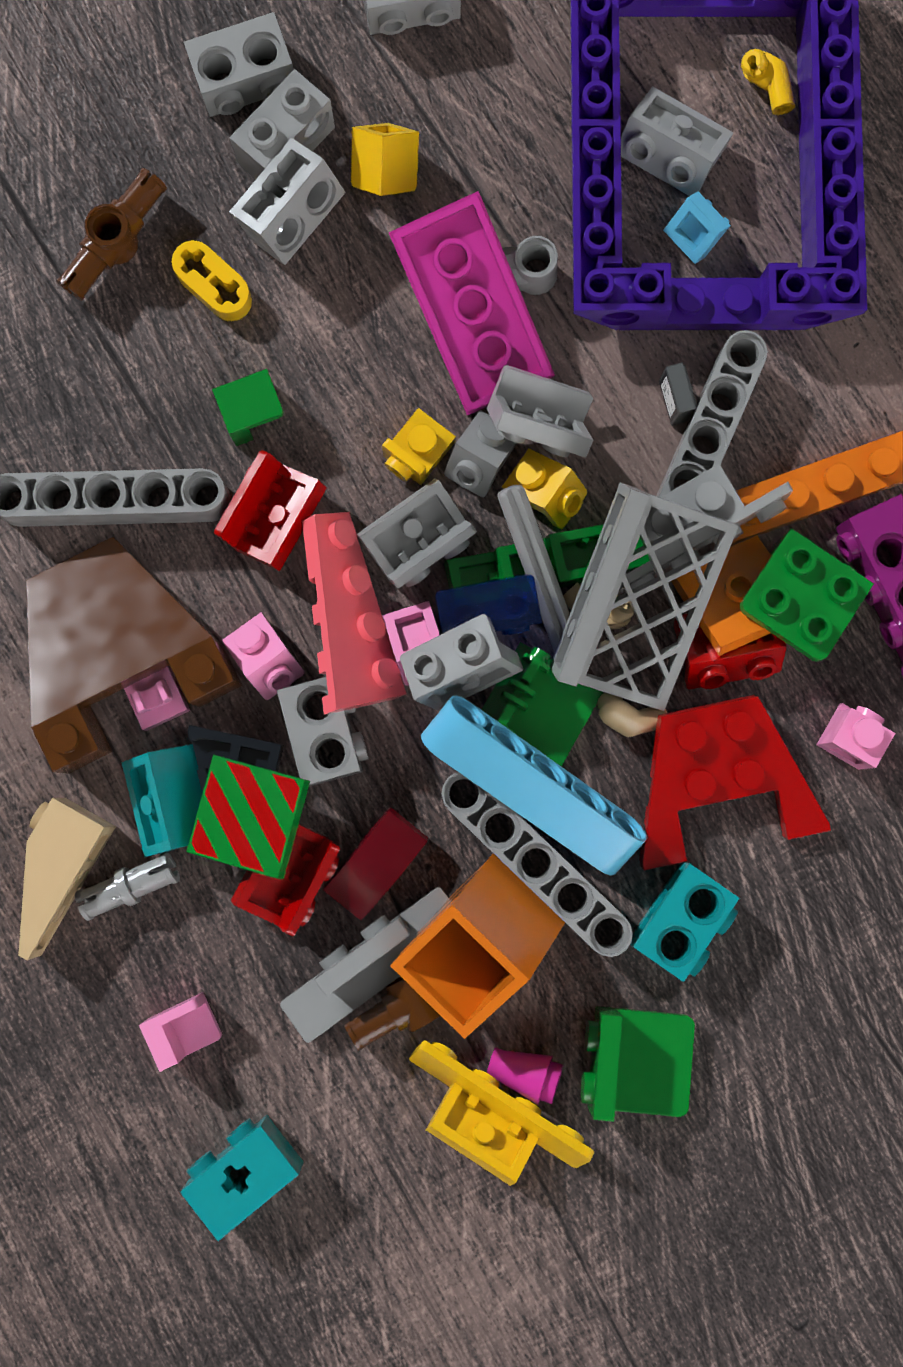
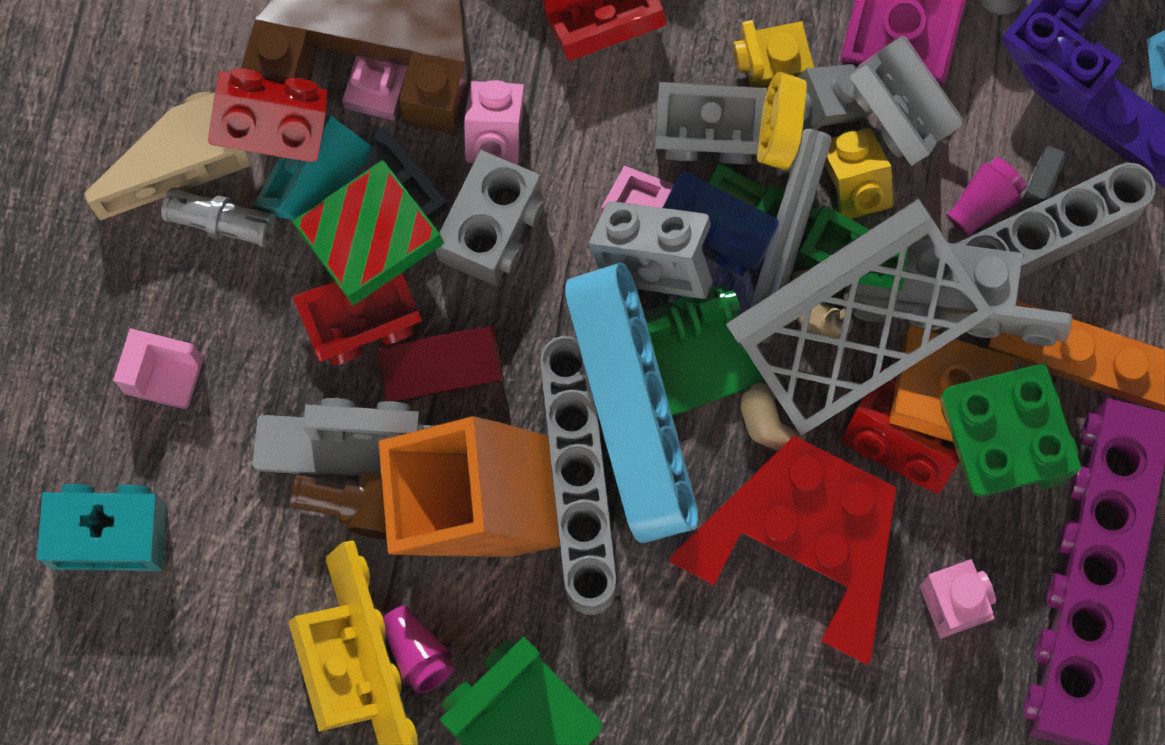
camera: 45 degrees right, 10 degrees down
coral wing [302,512,407,715] -> none
teal brick [630,862,740,982] -> none
none -> red bracket [208,68,327,162]
none -> yellow beam [757,72,807,170]
none -> dark pink cone [946,157,1027,237]

